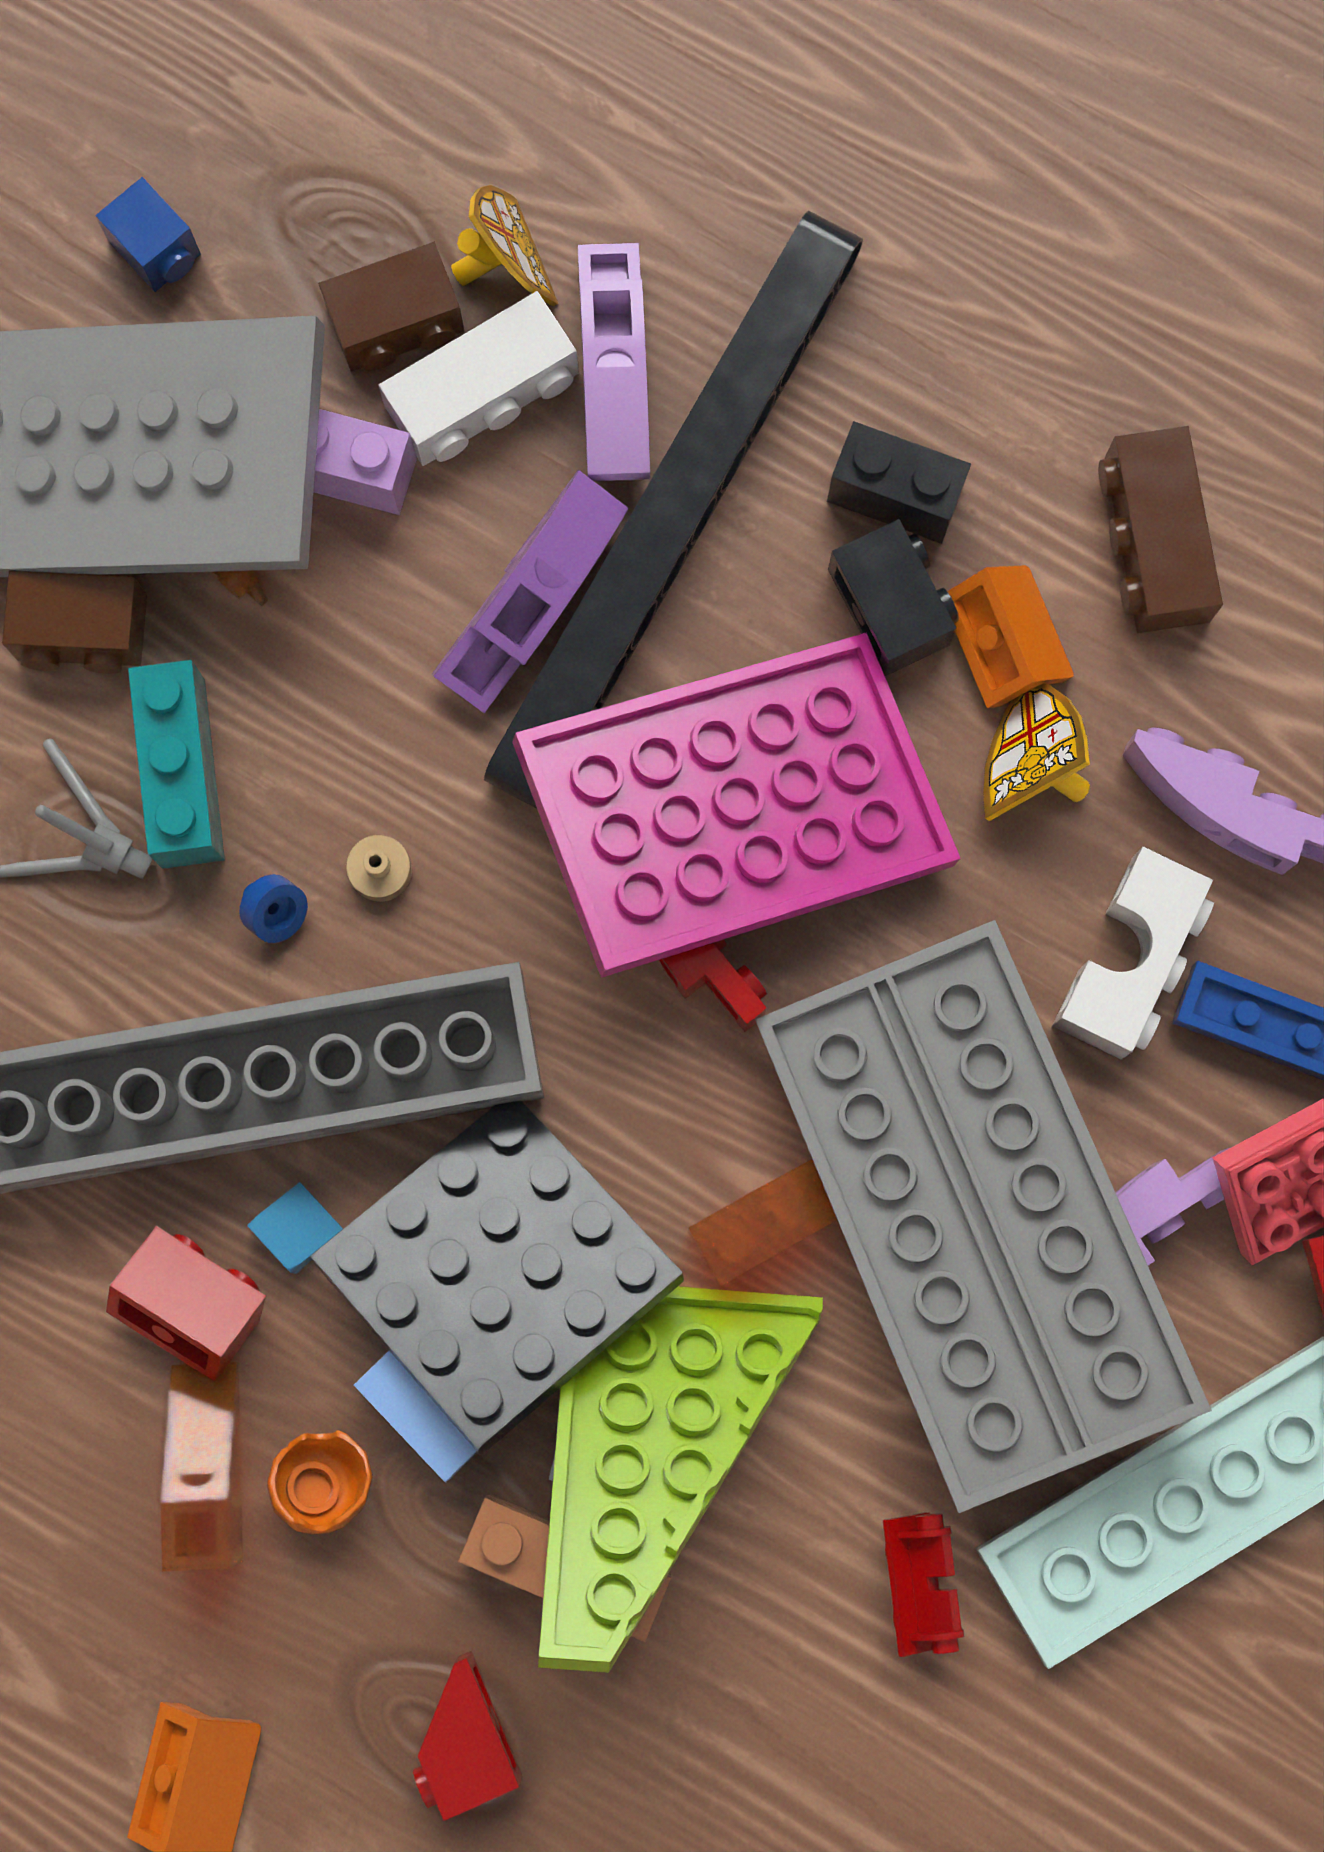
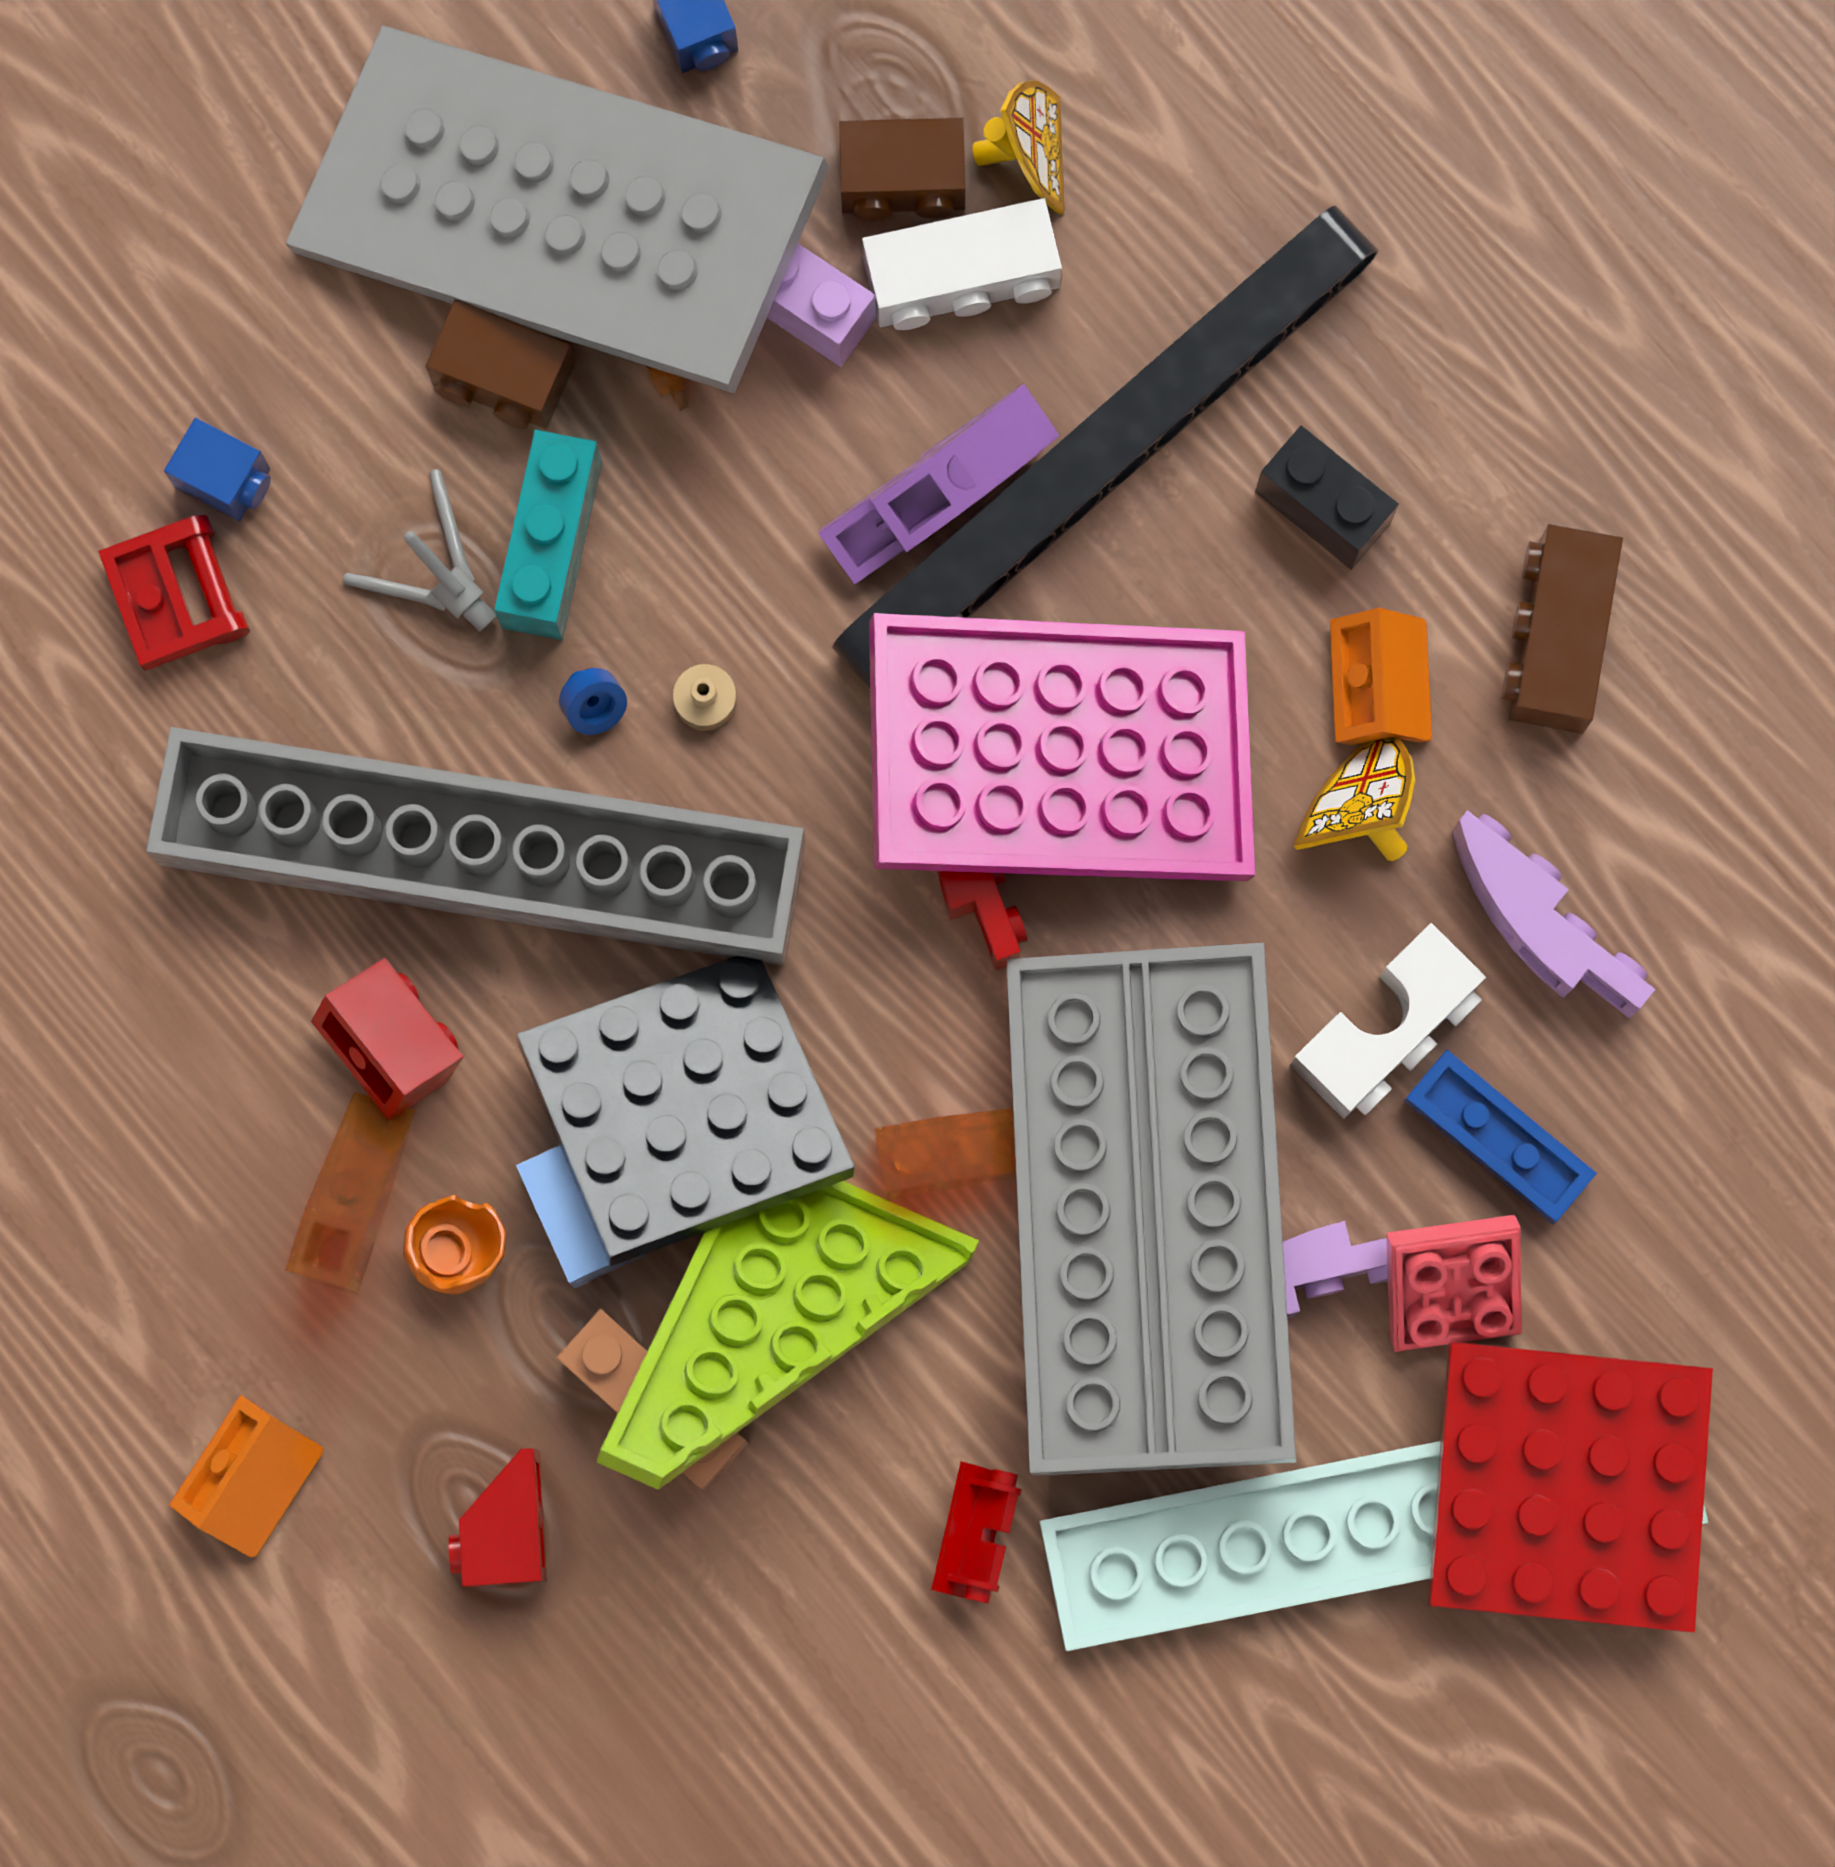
camera: 20 degrees right, 0 degrees up
dark azure slope [247,1182,343,1274] -> none
lavender slope [578,243,650,481] -> none
black brick [828,519,959,676] -> none

